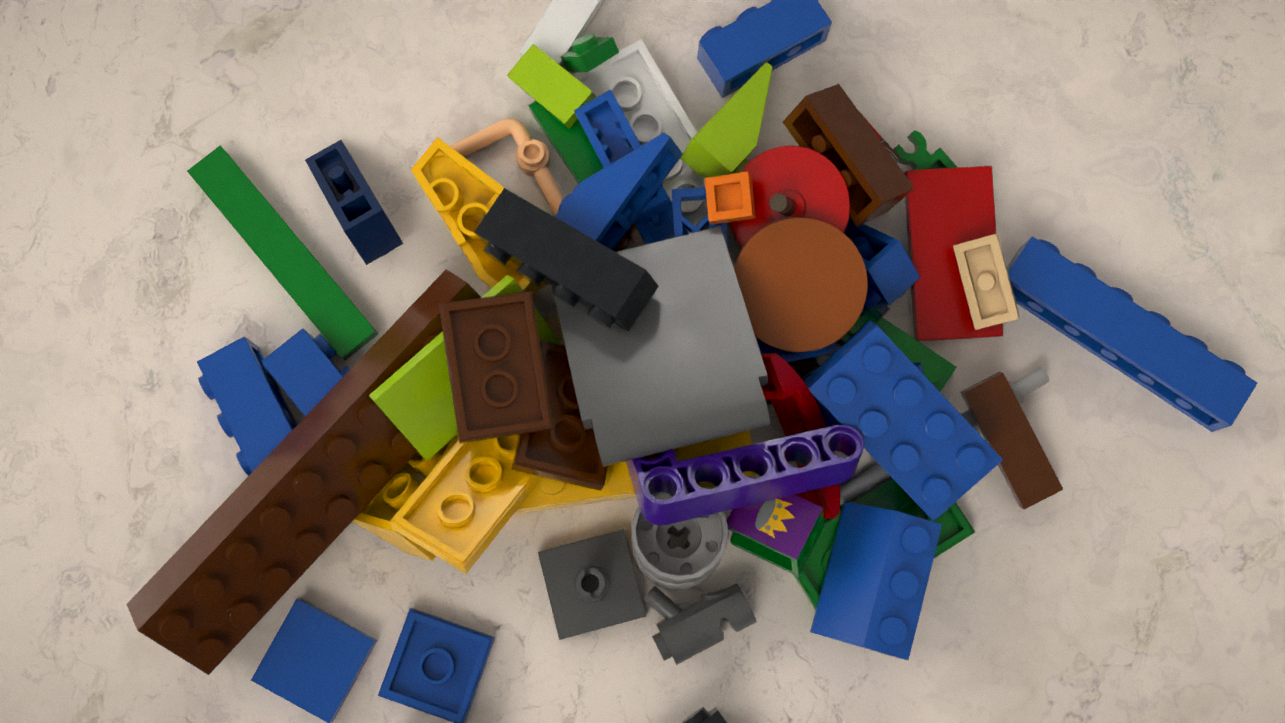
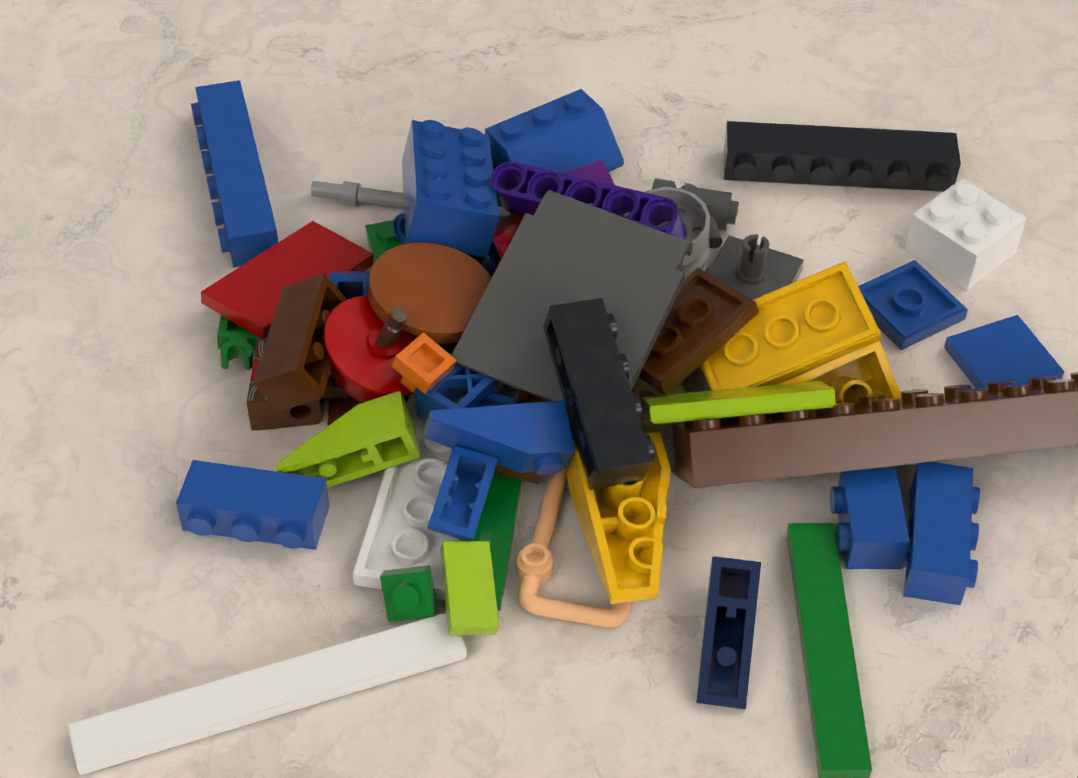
camera: 140 degrees left, 30 degrees down
reddish brown tile [439,291,553,444] -> none
tan plate [953,234,1020,330] -> none
reddish brown tile [960,372,1064,510] -> none

